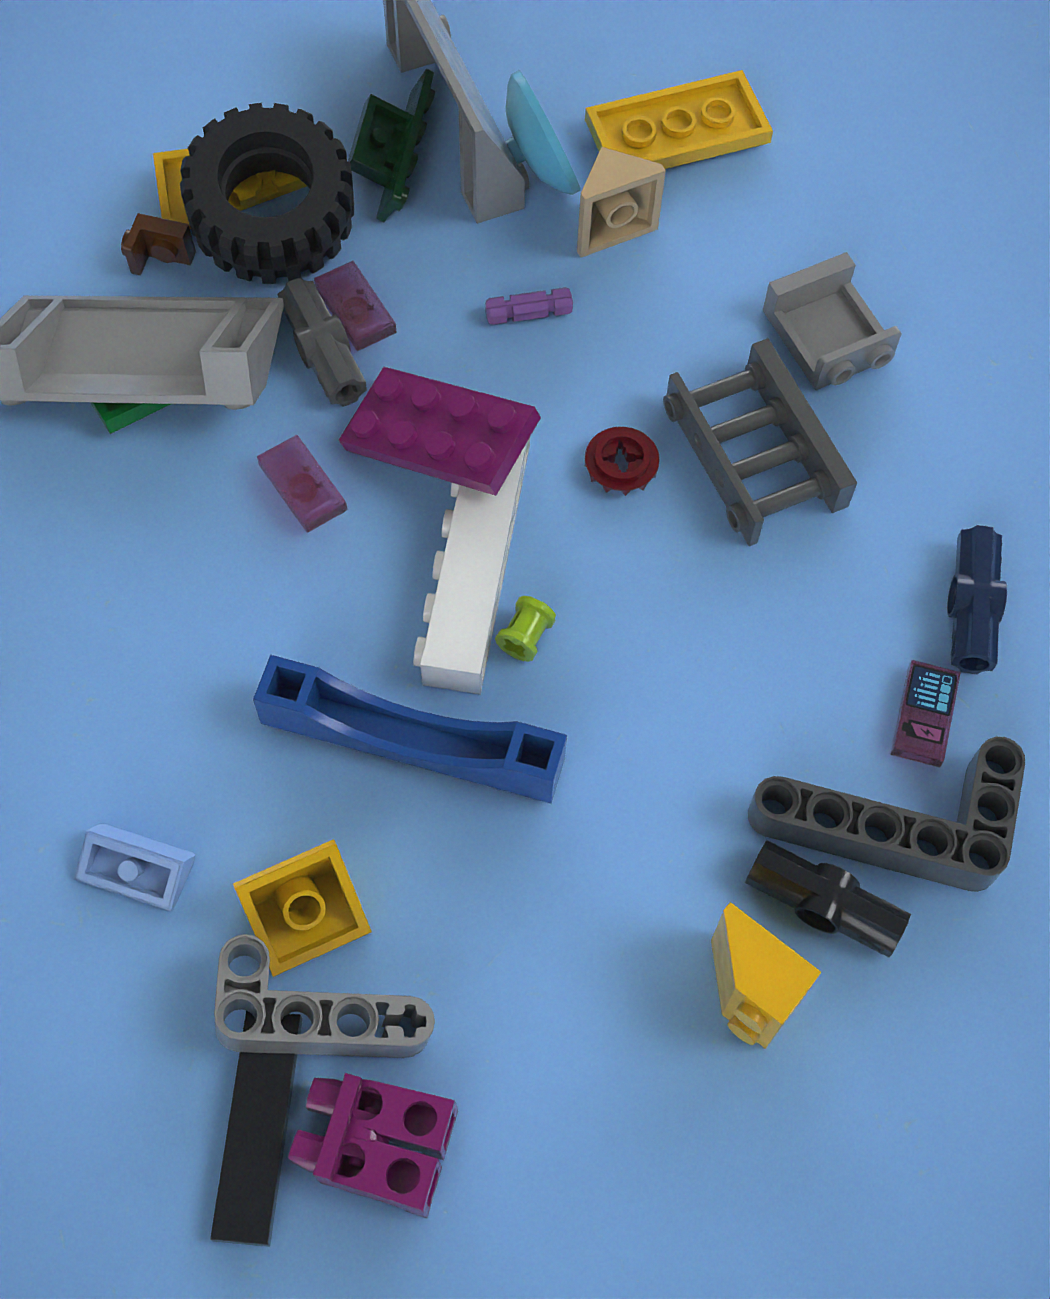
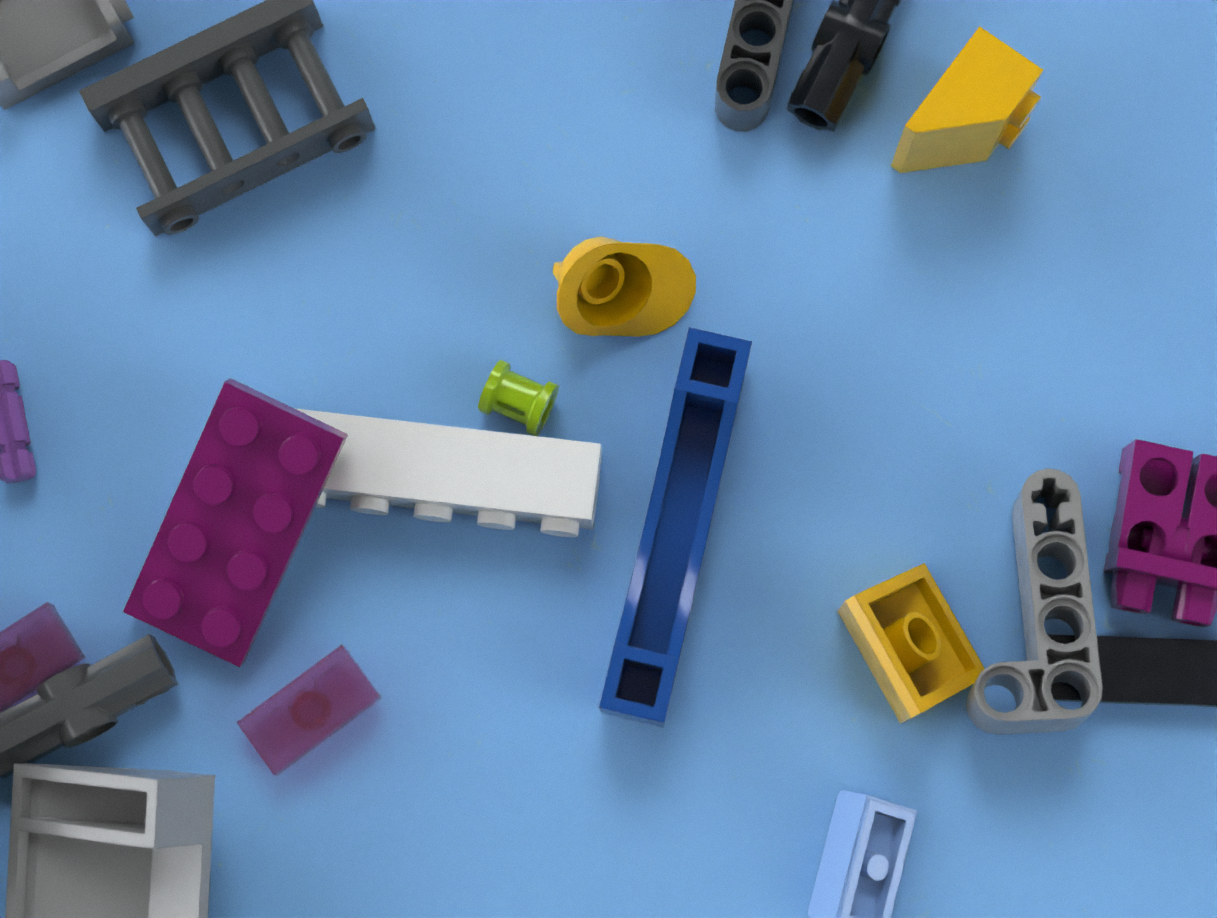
camera: 85 degrees left, 15 degrees up
dark red gear [584,427,660,496] -> none
none -> yellow piece [553,236,696,337]

